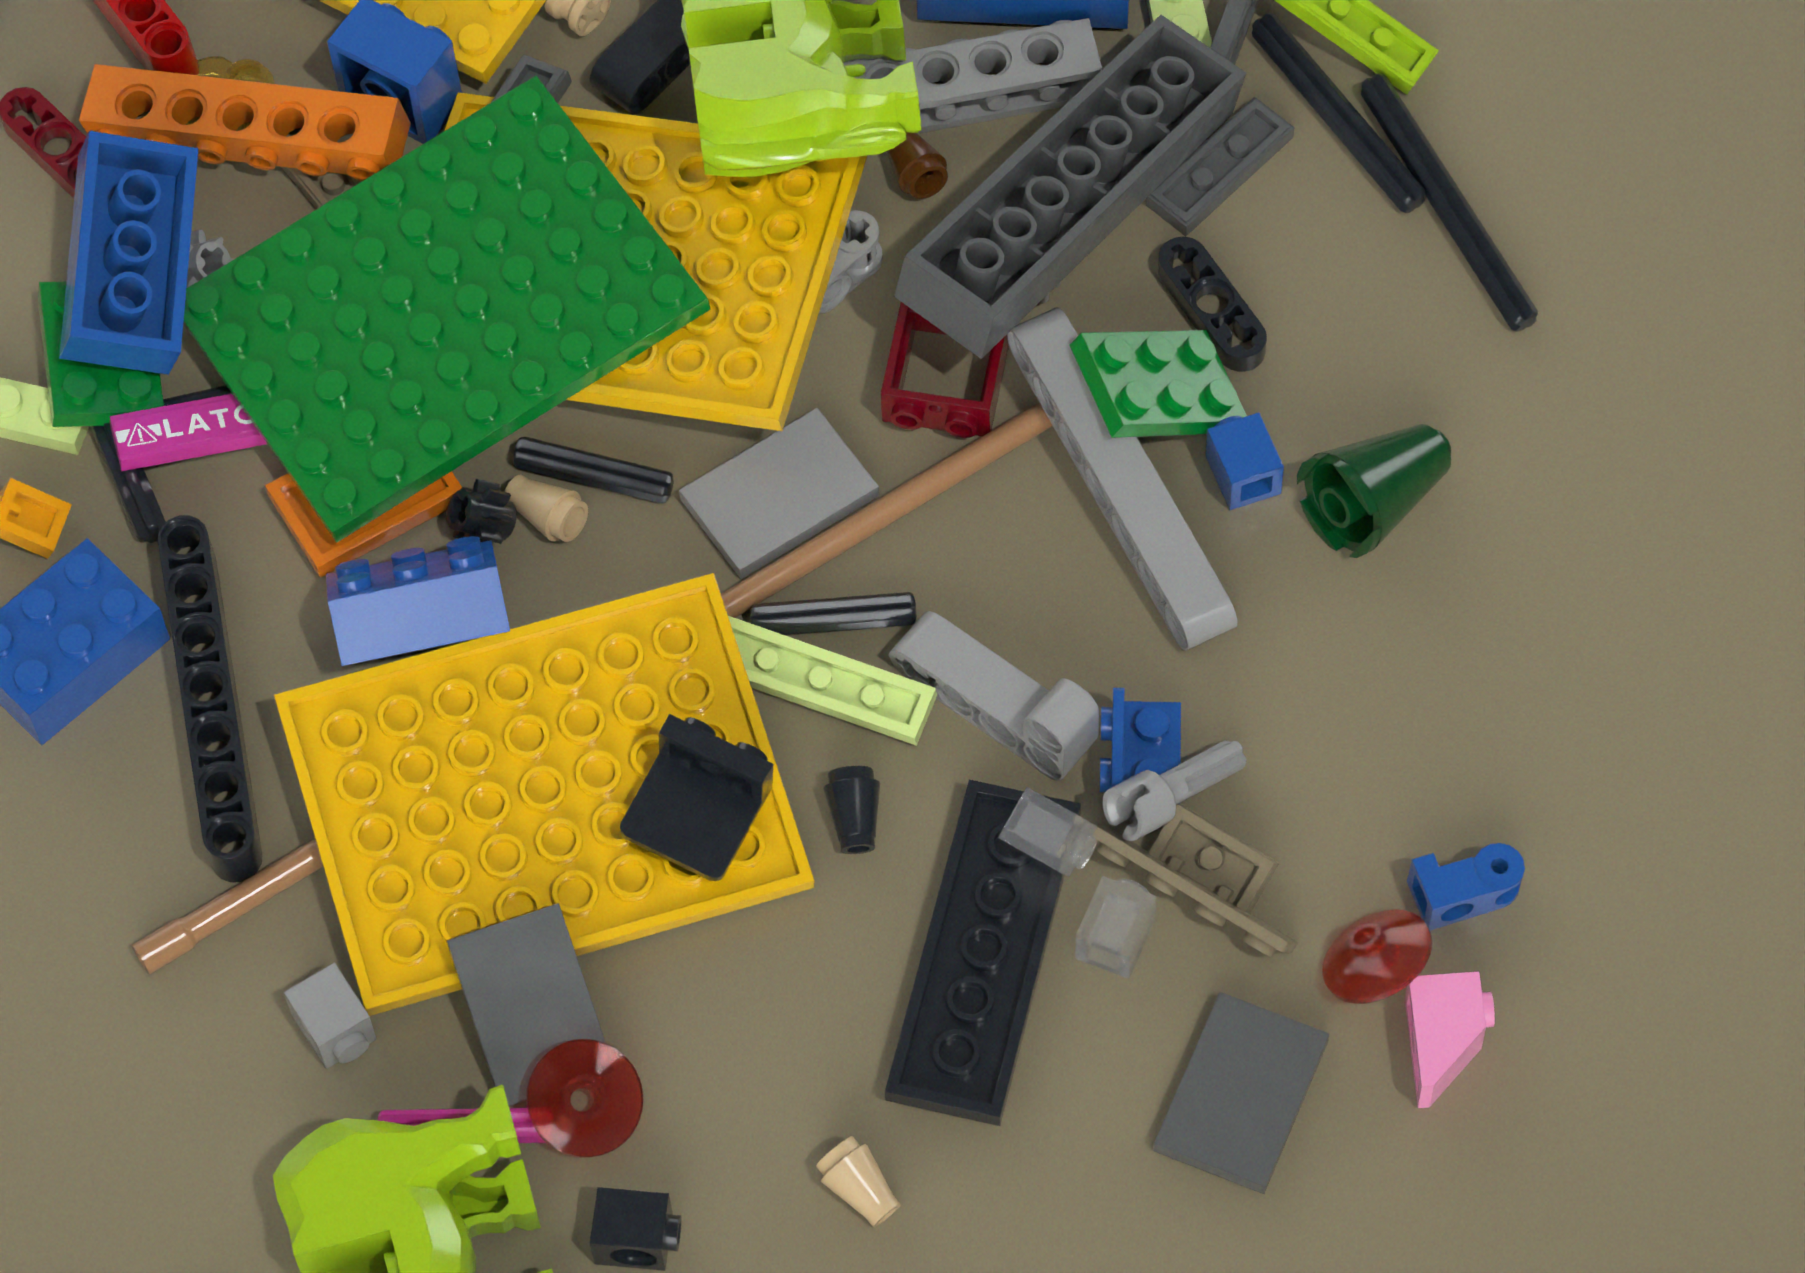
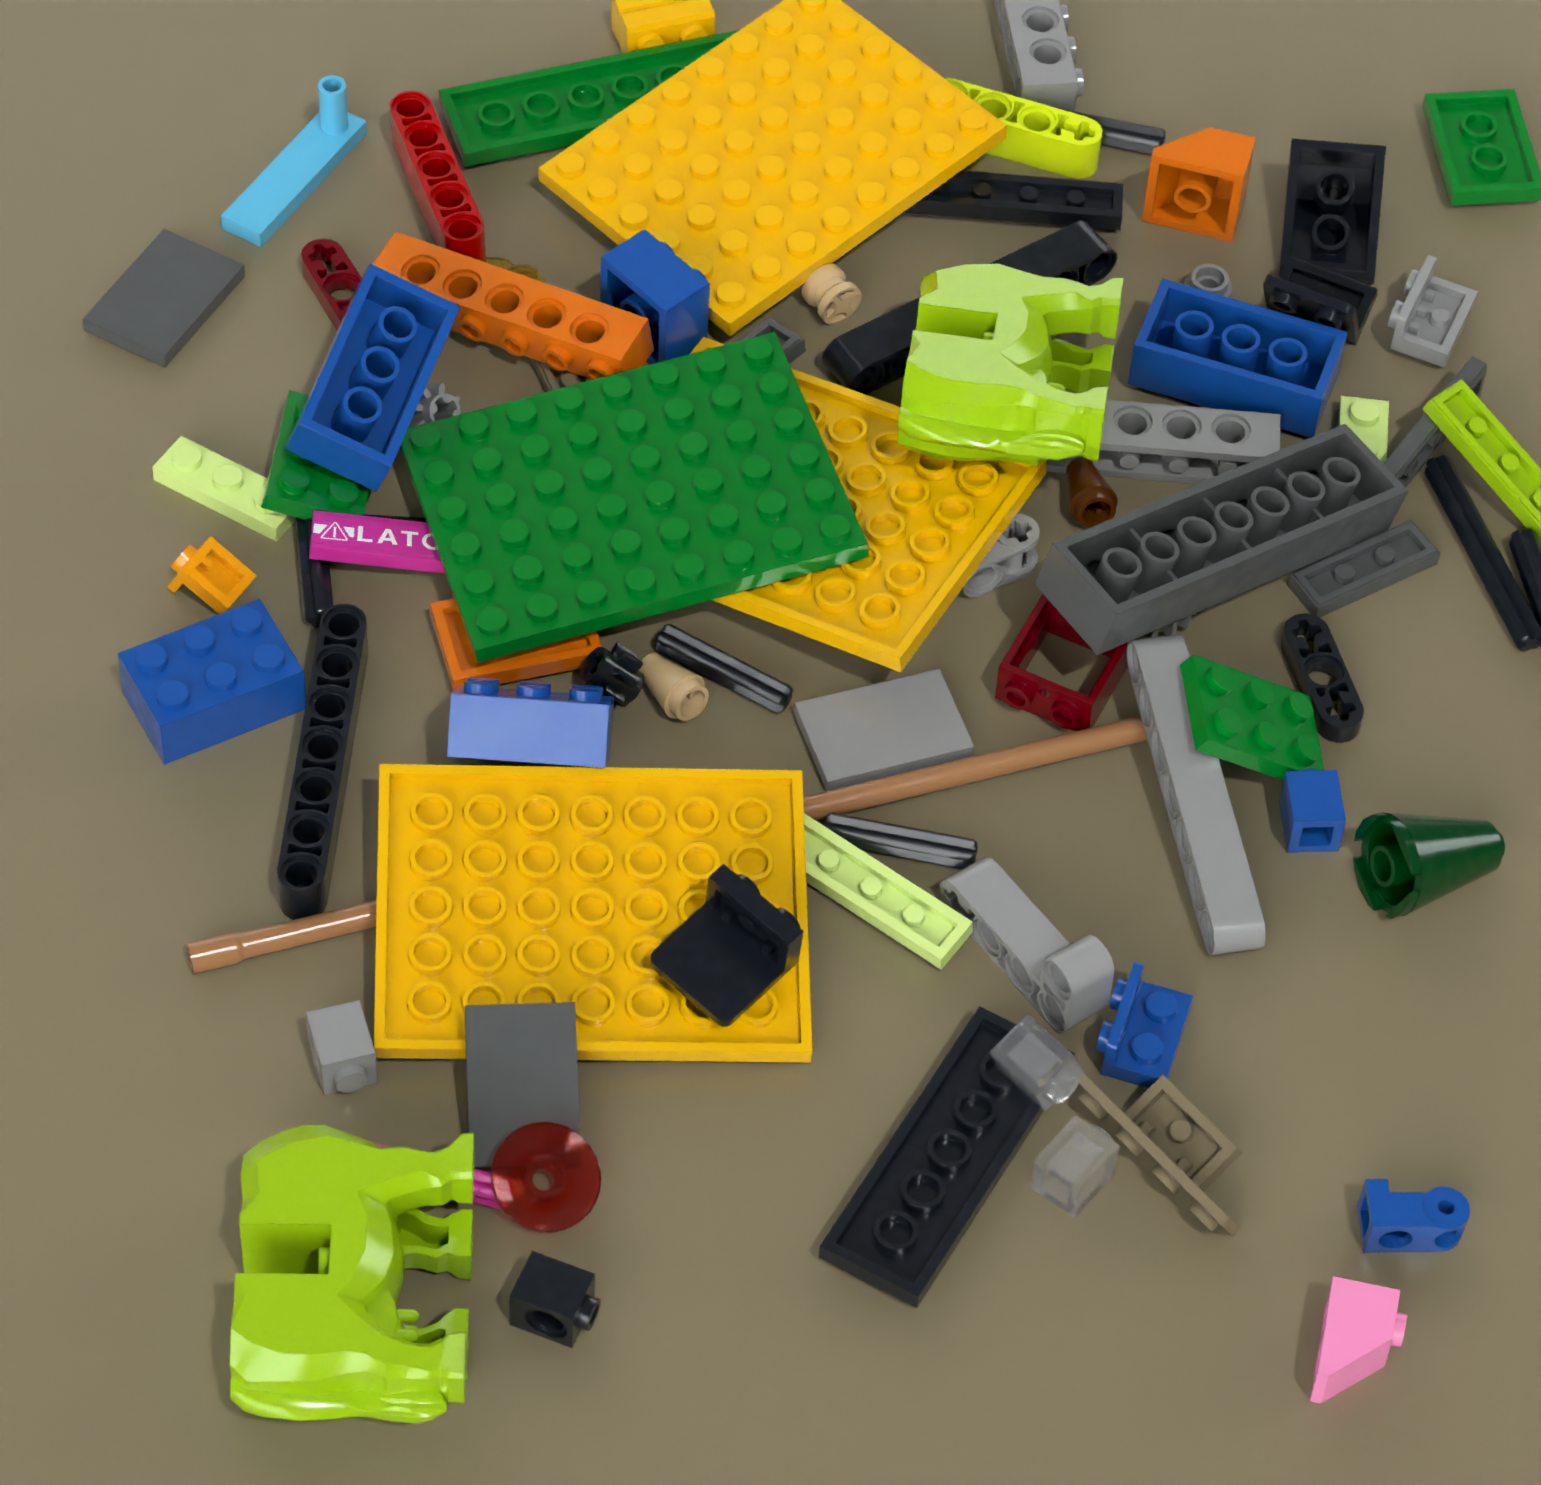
camera: 10 degrees right, 10 degrees down
tan cone [816,1136,901,1227] -> none
black cone [823,766,880,854] -> none
light grey piece [1102,740,1247,841] -> none
dark grey tile [1153,992,1329,1194] -> none
clear red dish [1322,909,1433,1004] -> none

